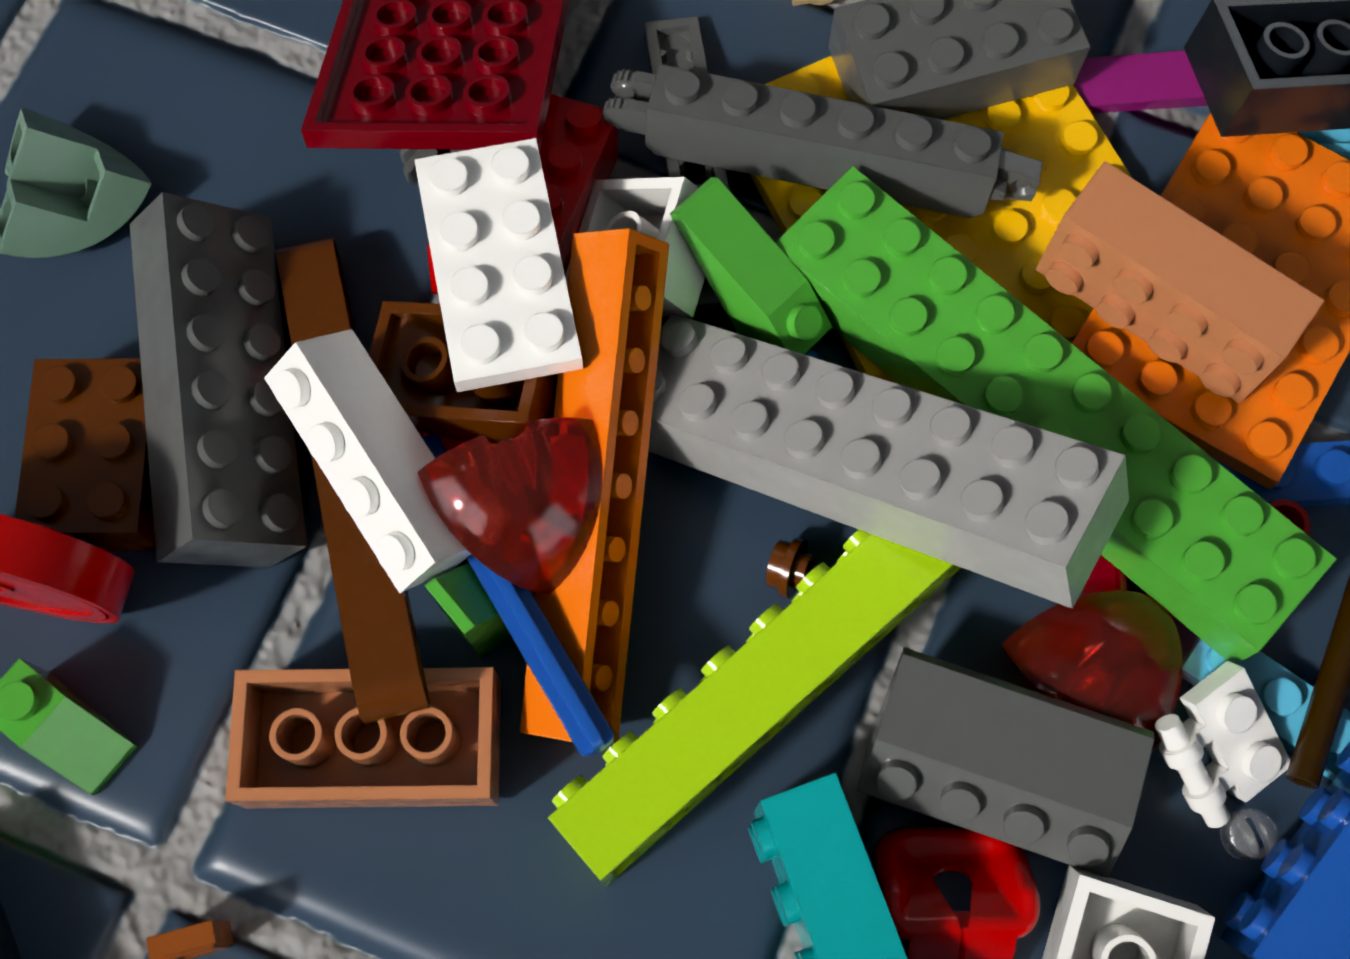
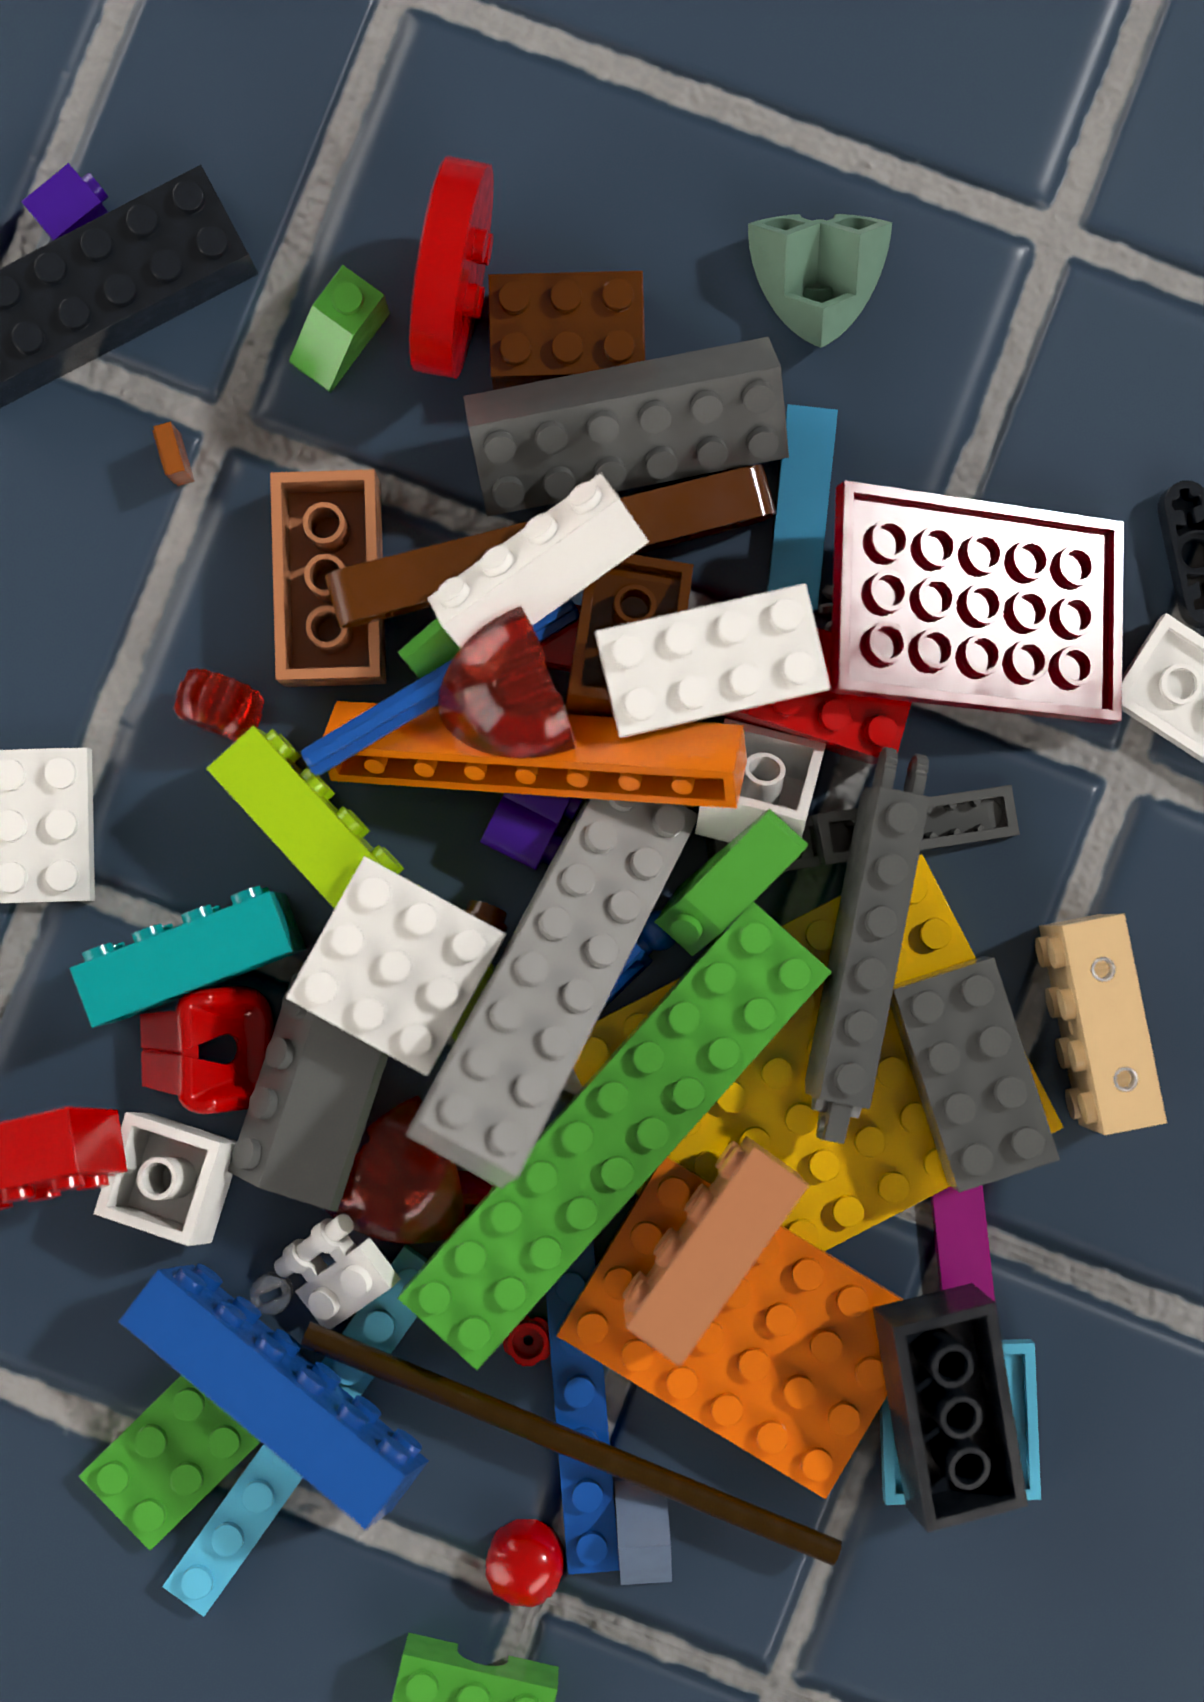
camera: 80 degrees right, 15 degrees up
none -> clear red gear [173,668,265,741]
none -> white plate [286,856,506,1076]
none -> dark purple brick [480,793,584,871]
none -> dark azure tile [767,404,838,613]

